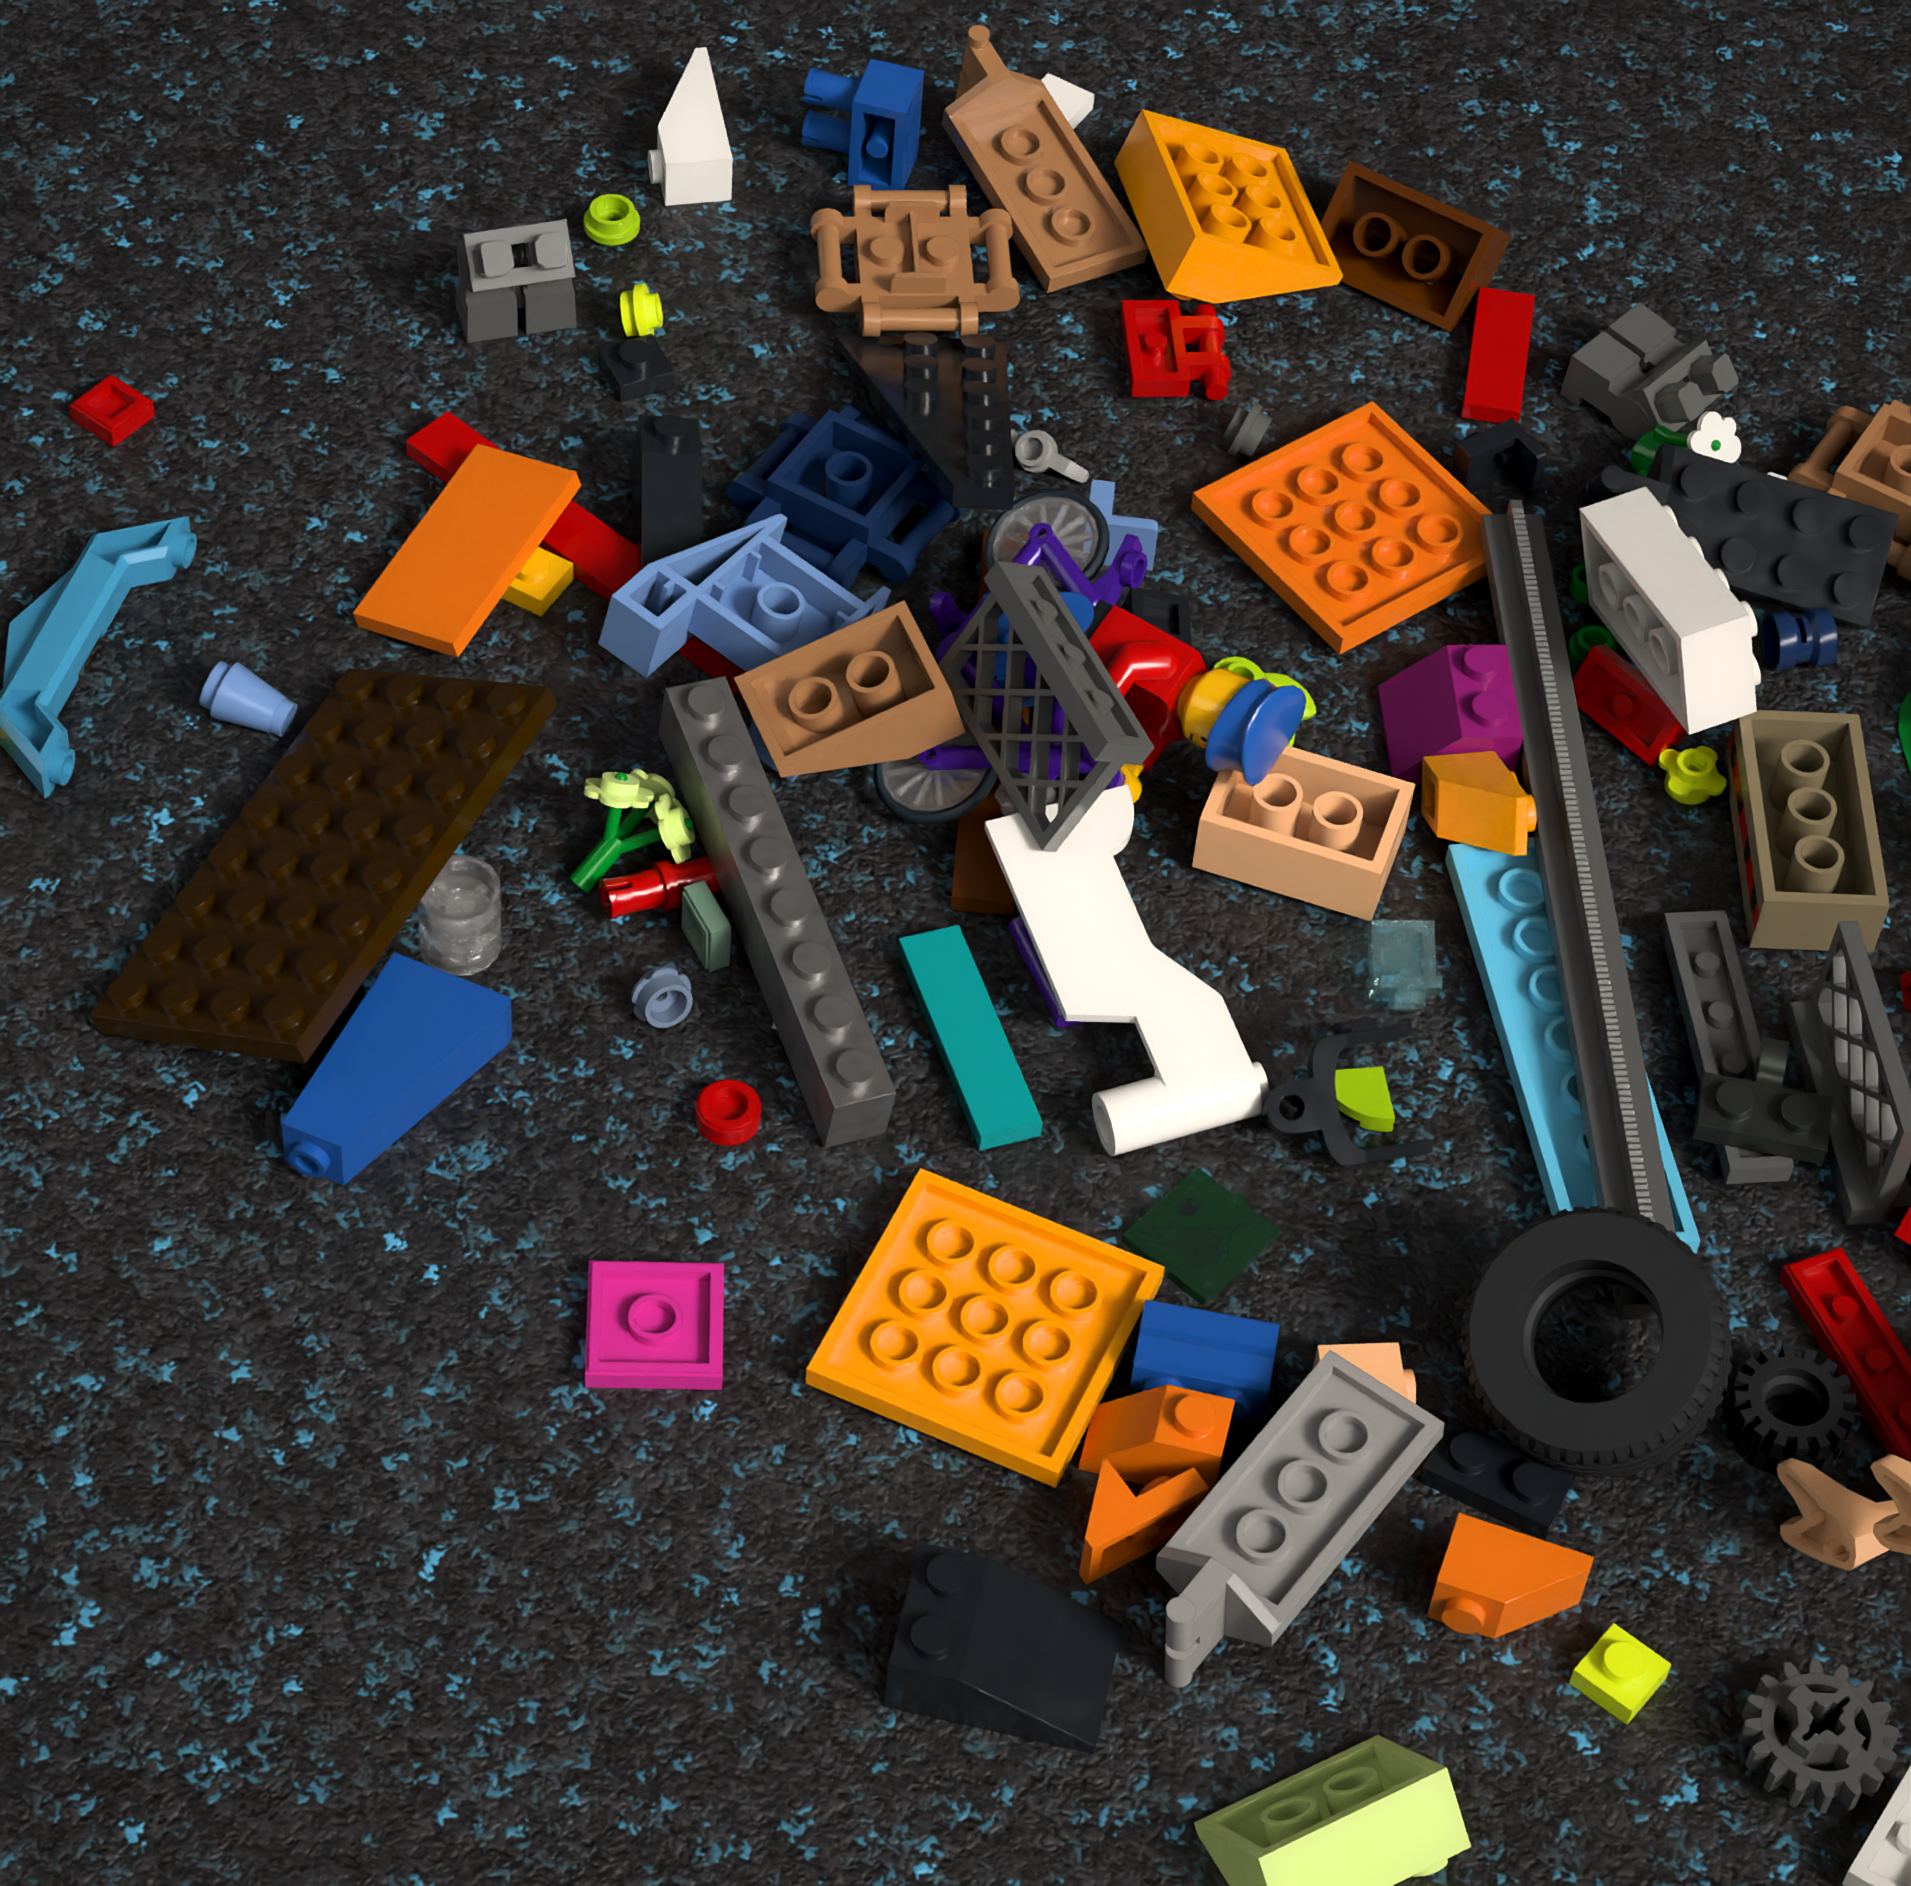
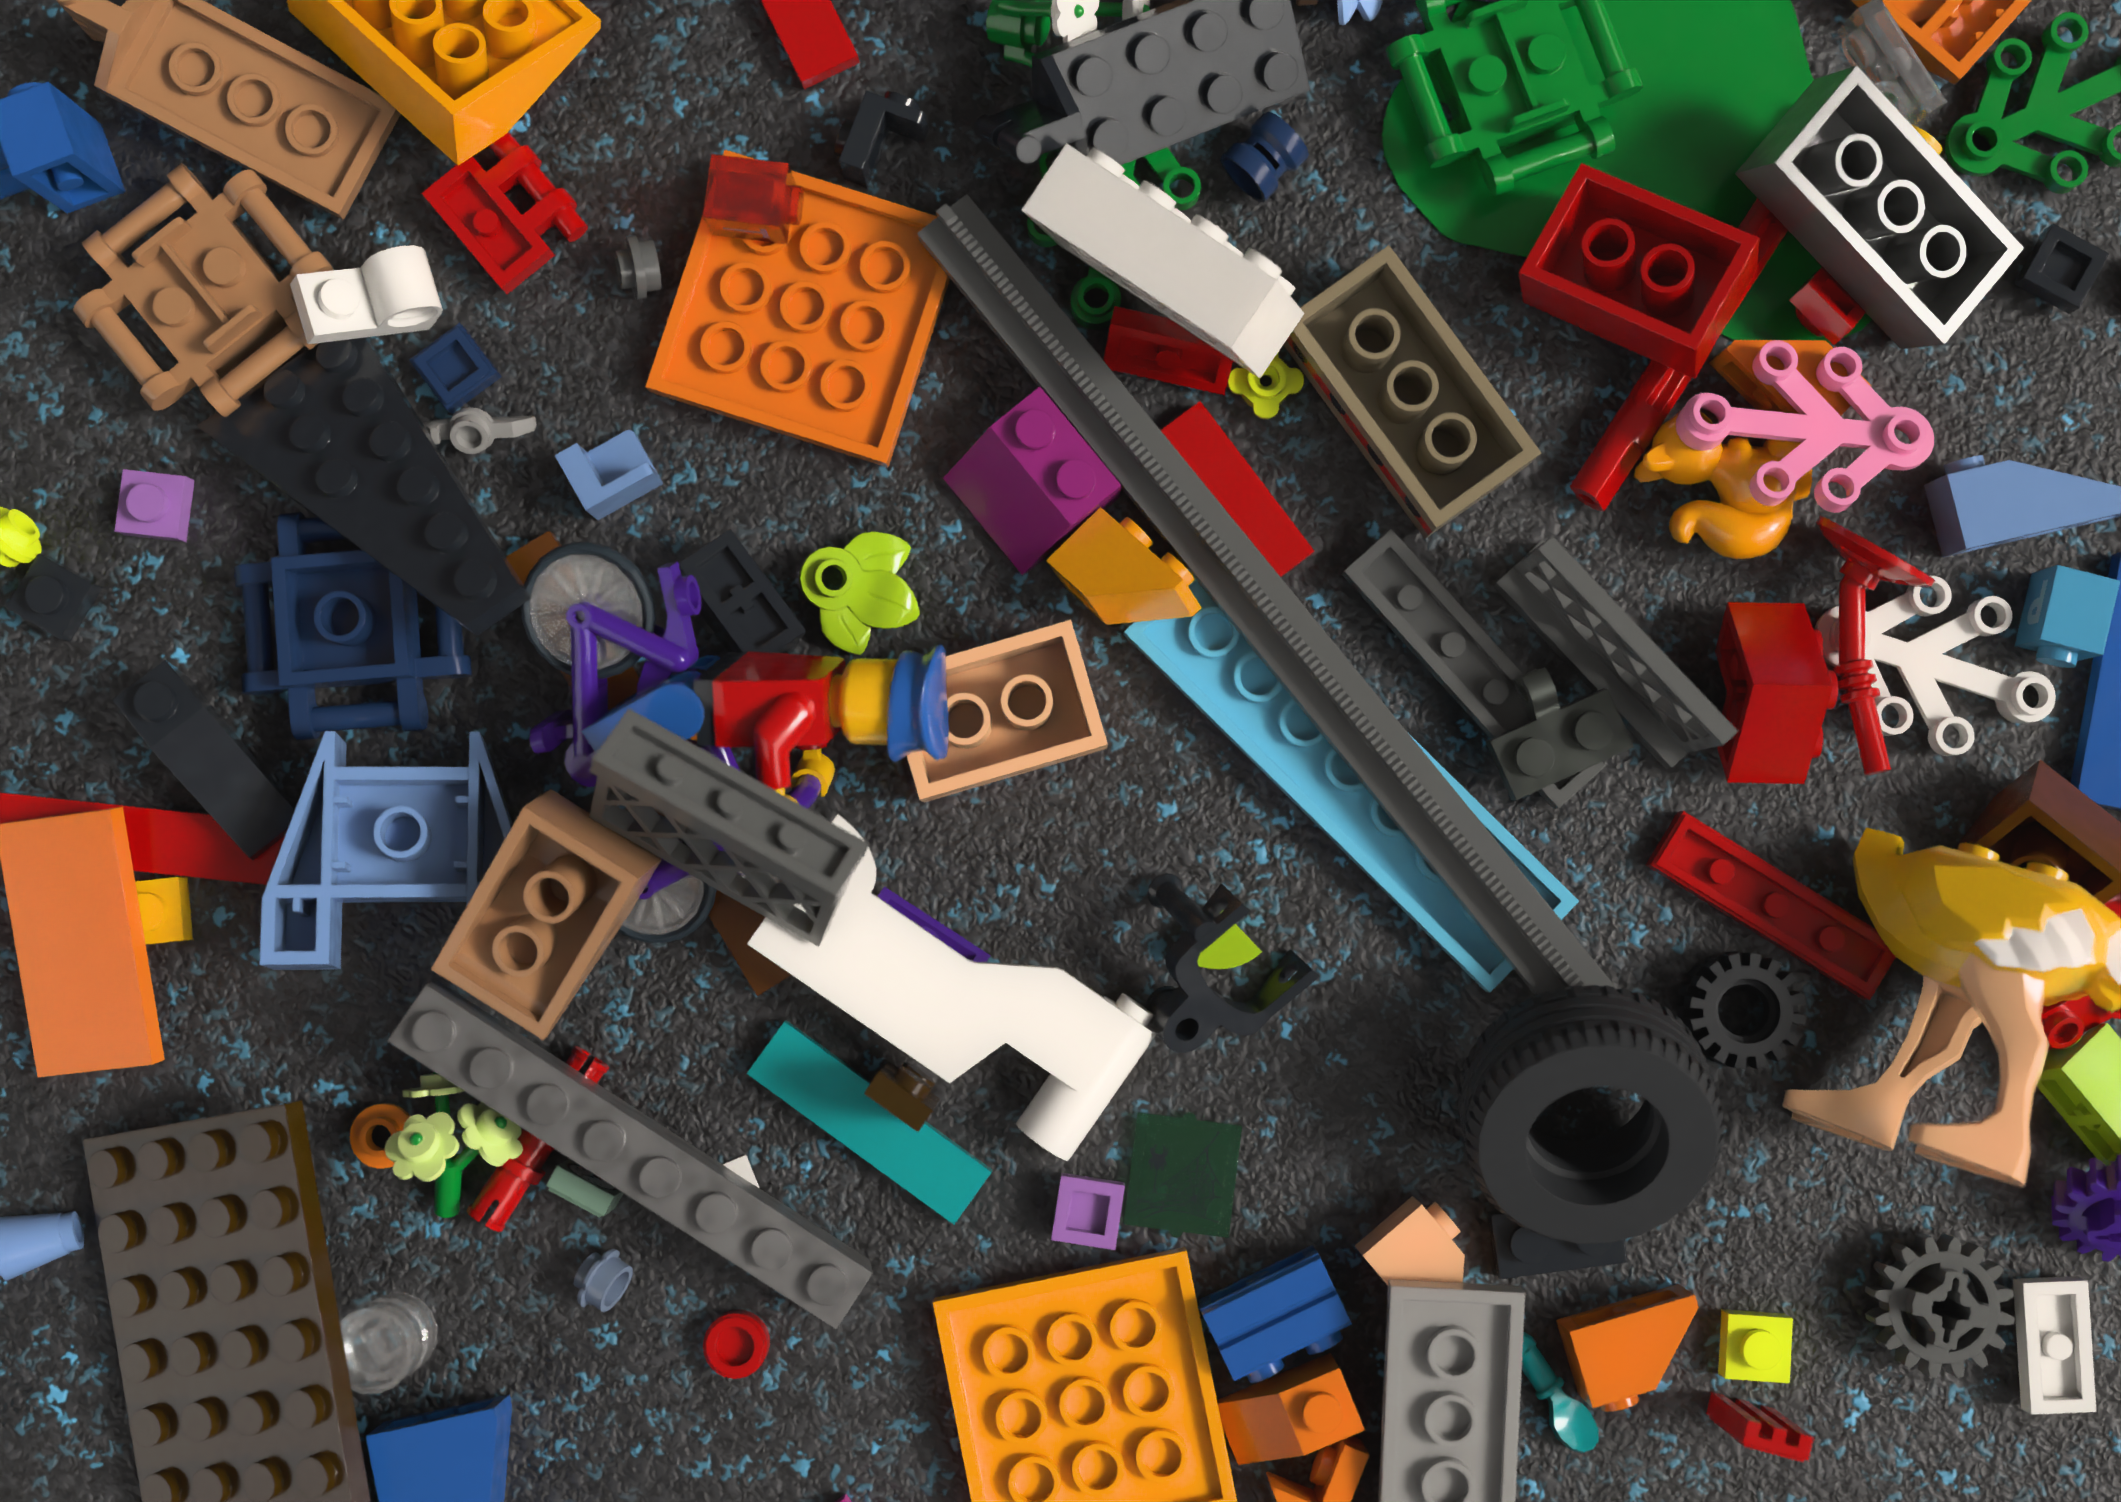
camera: 30 degrees left, 35 degrees up
clear light blue bracket [1367,920,1443,1010] -> none
none -> medium lavender plate [114,469,195,542]
none -> white plate [290,246,443,344]
none -> orange plate [350,1103,411,1169]
none -> dark blue tile [409,322,502,414]
none -> clear red brick [703,154,804,244]
none -> dark brown plate [864,1061,940,1132]
none -> medium lavender plate [1051,1173,1125,1250]
none -> red tile [1161,401,1314,577]
none -> teal piece [1522,1332,1599,1453]
none -> red tile [1706,1392,1814,1462]

